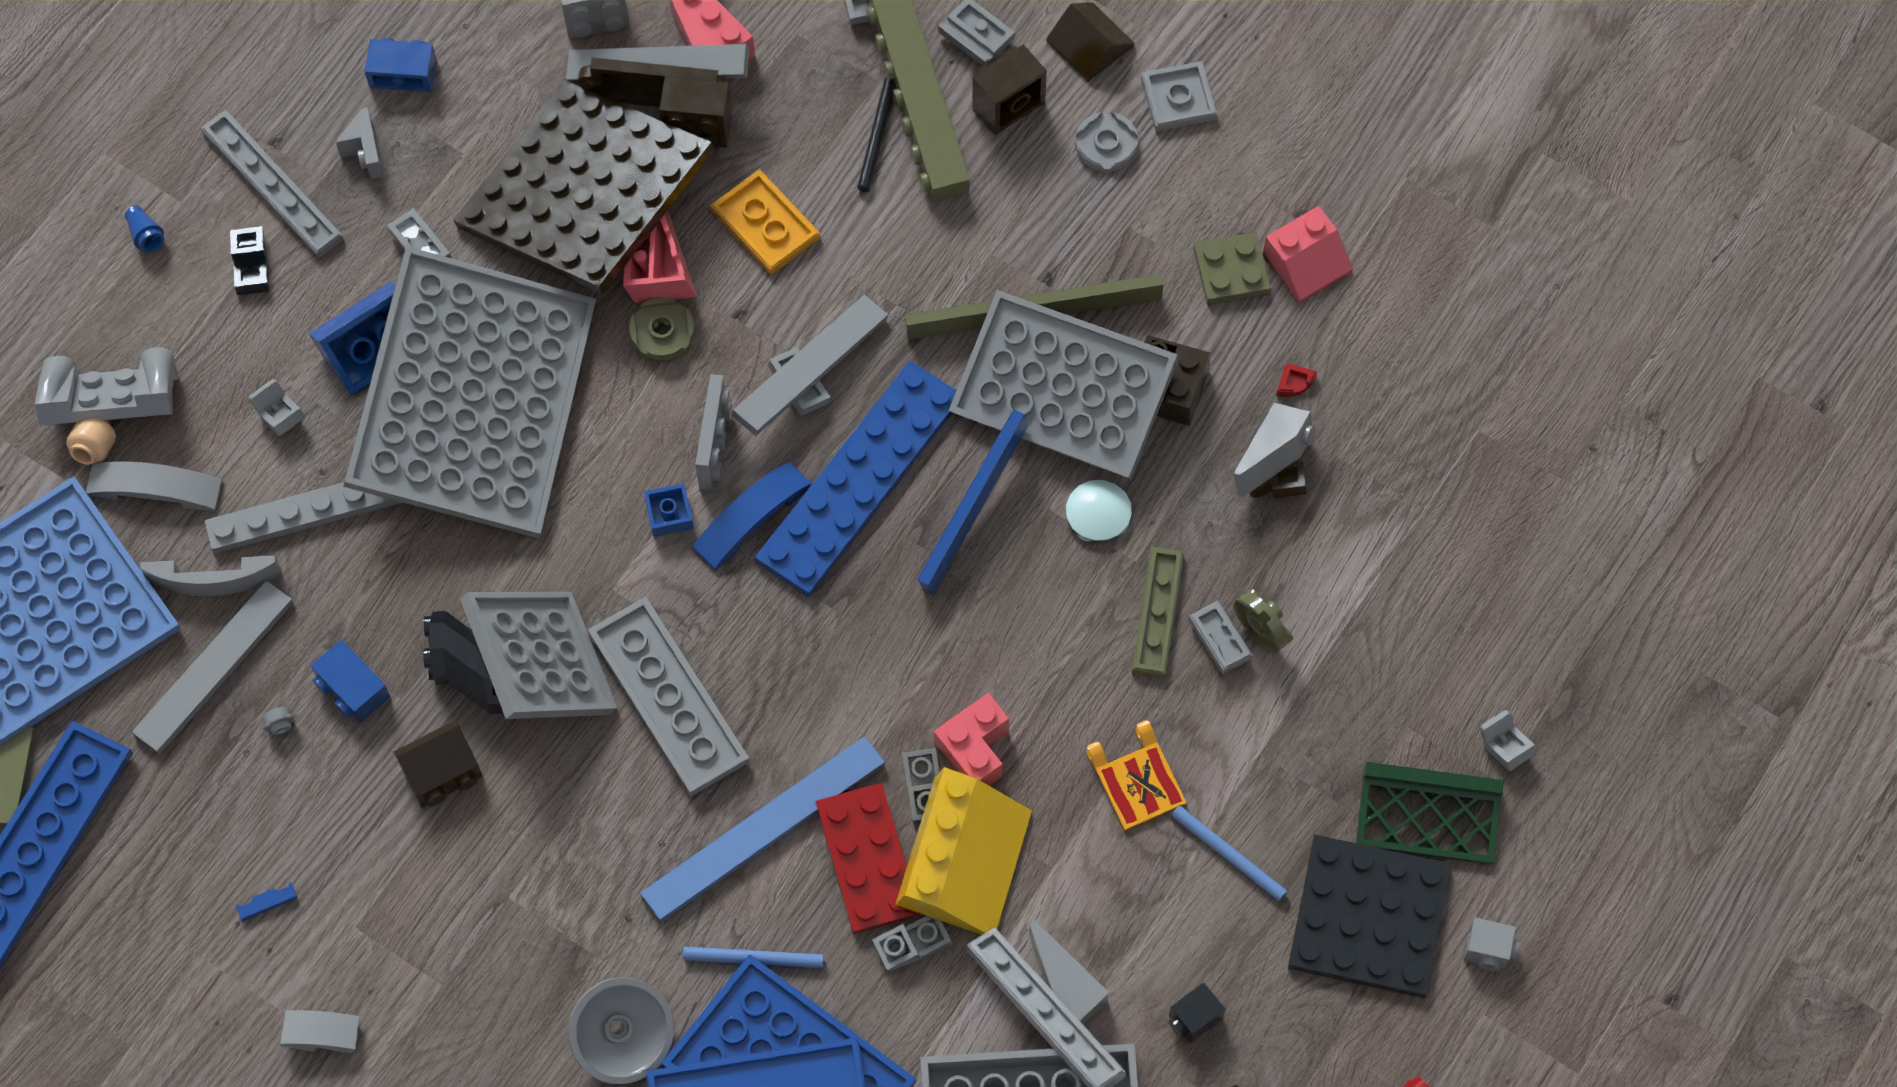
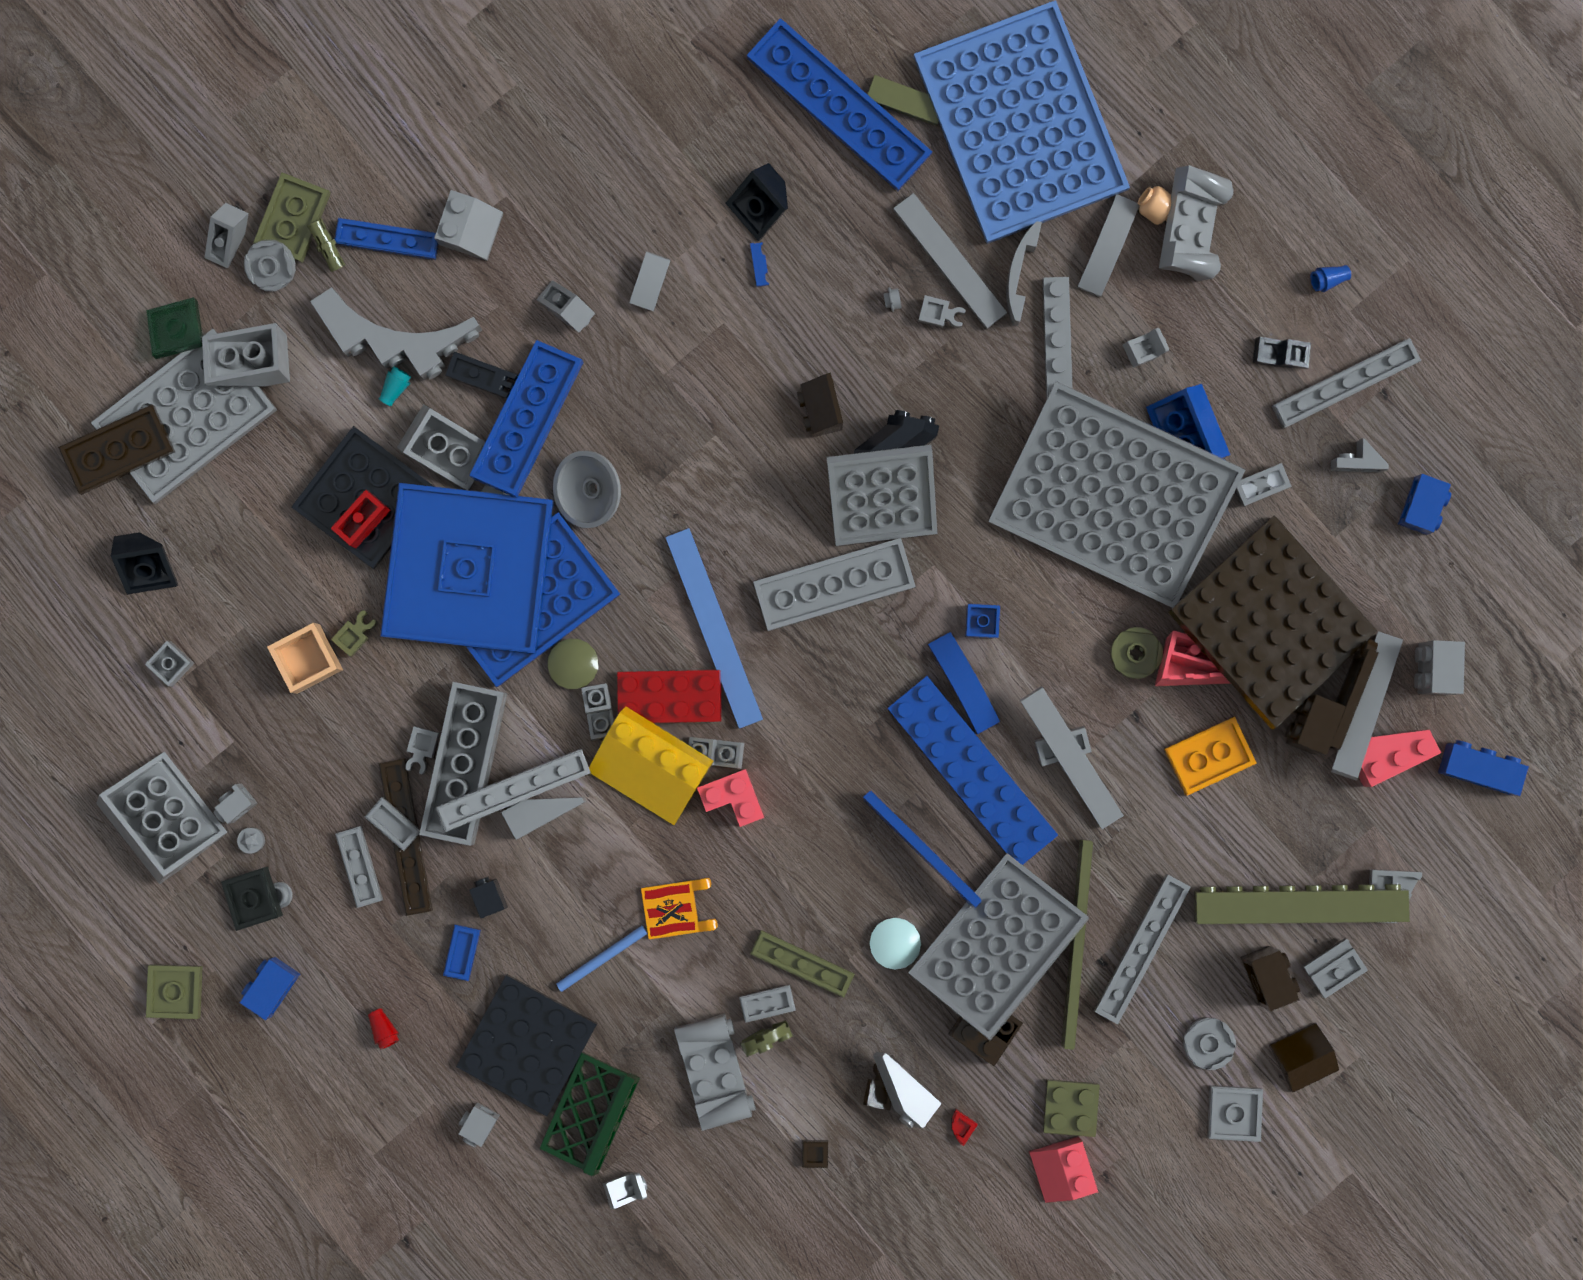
camera: 105 degrees right, 20 degrees up
blue brick [311,639,391,723] -> none
medium blue bar [683,946,824,969] -> none
light grey plate [695,374,732,493] -> none
black bar [857,77,895,192] -> none
none -> blue tile [443,924,481,981]
none -> olive dish [548,639,598,689]
none -> light grey piece [674,1013,756,1131]
none -> black slope [725,163,788,241]
none -> dark brown tile [802,1140,828,1168]
none -> light grey plate [918,295,966,328]
none -> light grey plate [1094,874,1191,1024]

